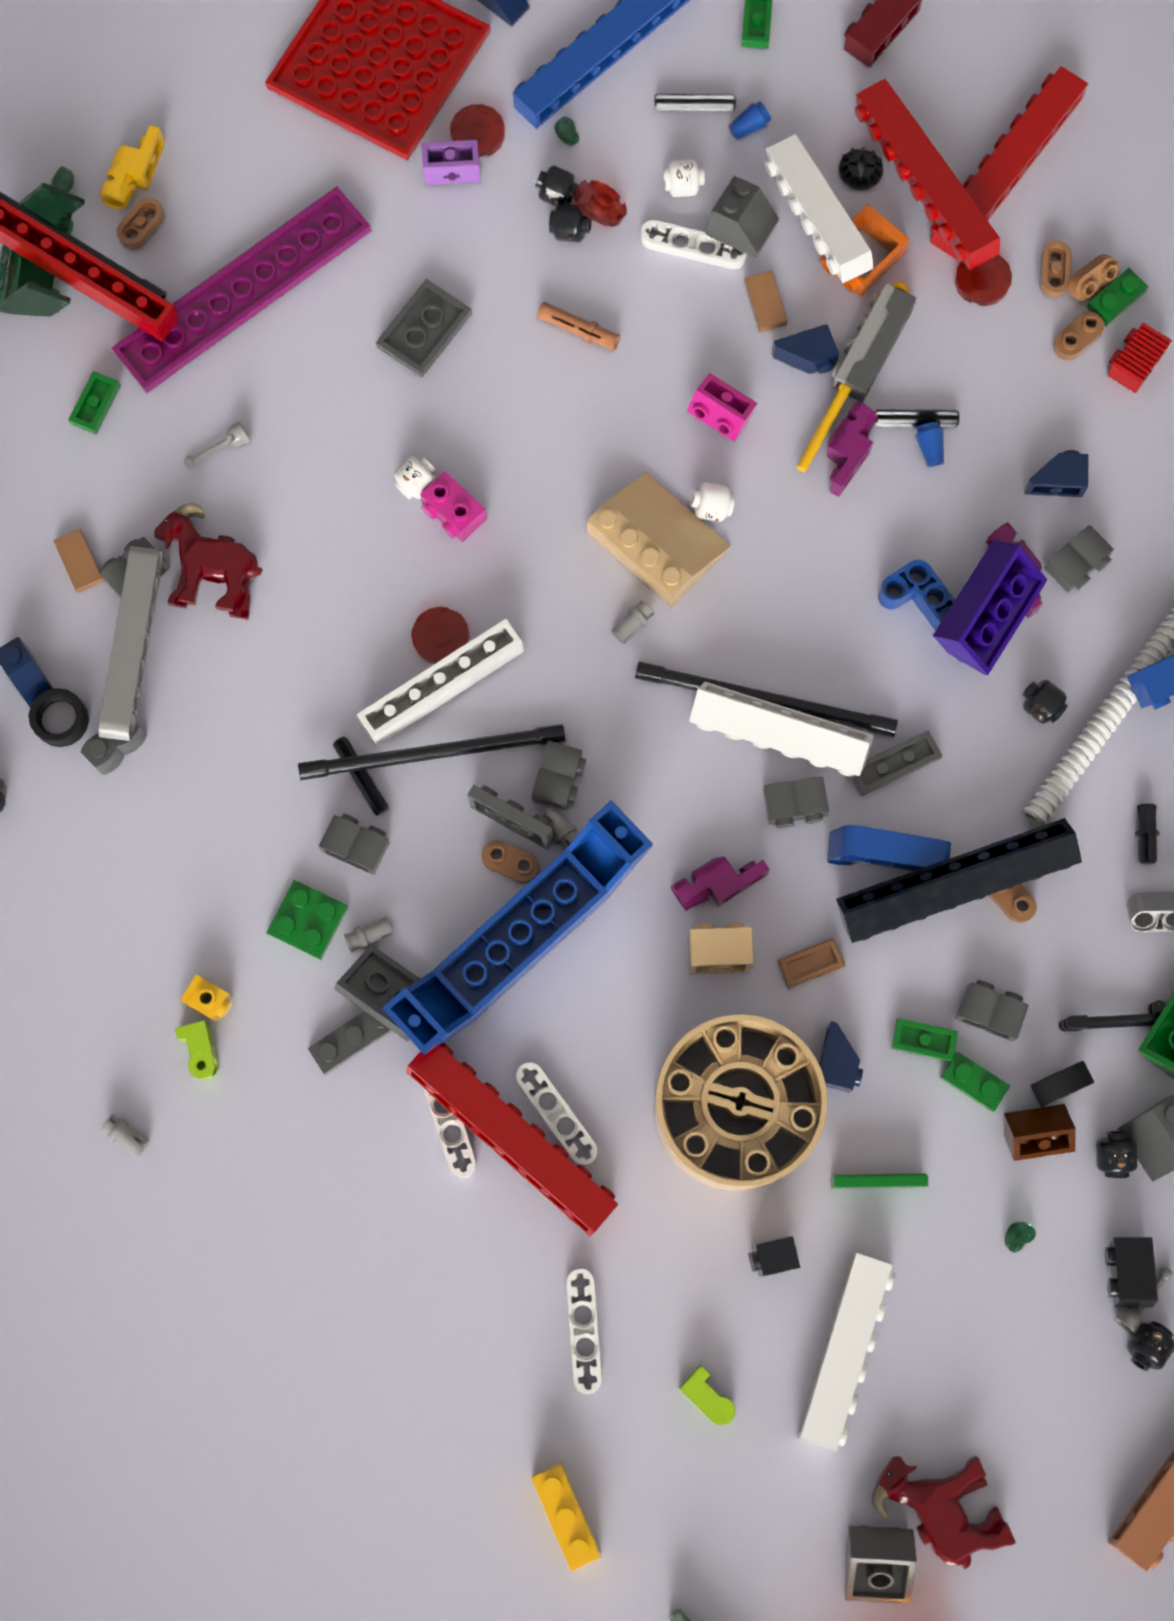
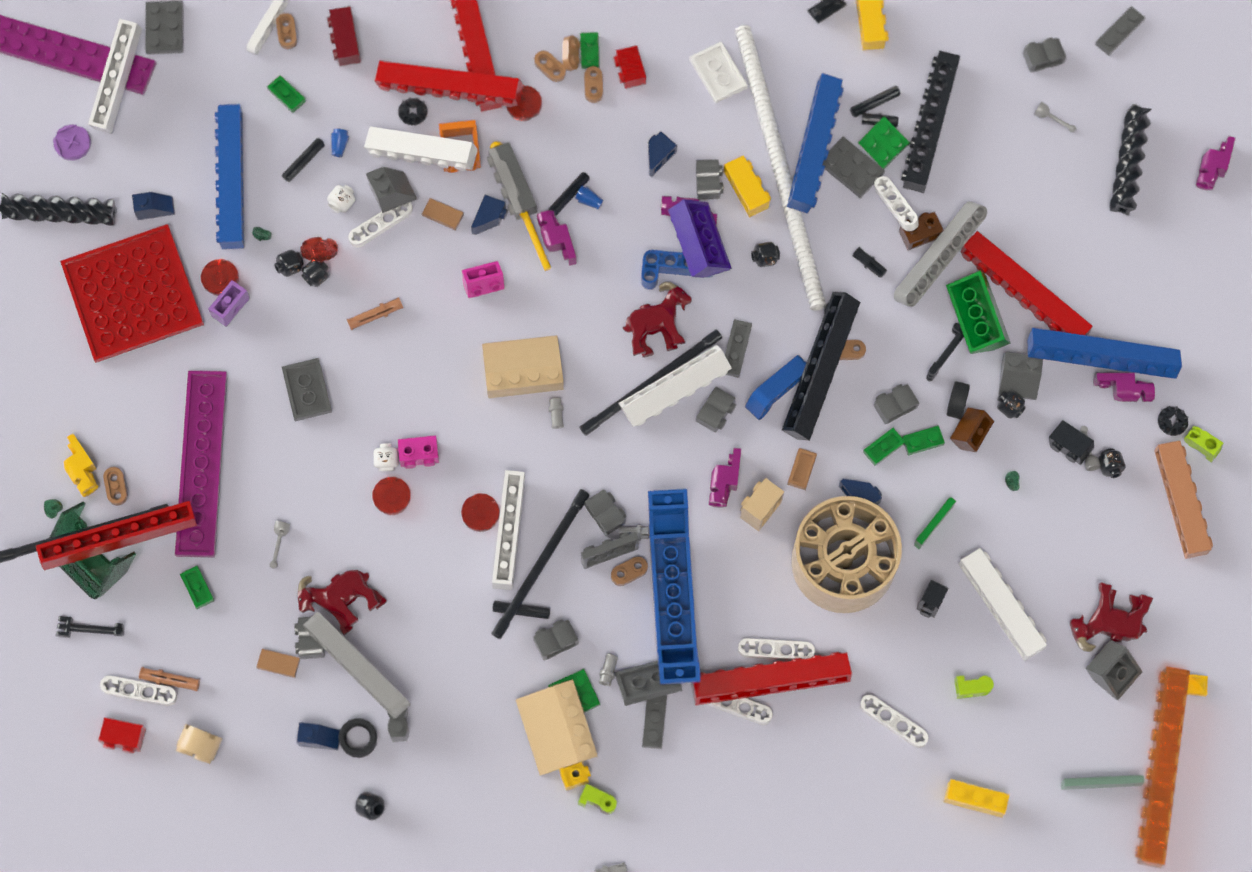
camera: 55 degrees left, 5 degrees down
white head [690,482,735,522] -> none
none -> clear red tile [372,477,411,515]
none -> tan slope [516,680,597,776]
none -> dark red animal [623,282,692,358]
none -> yellow brick [723,155,771,217]

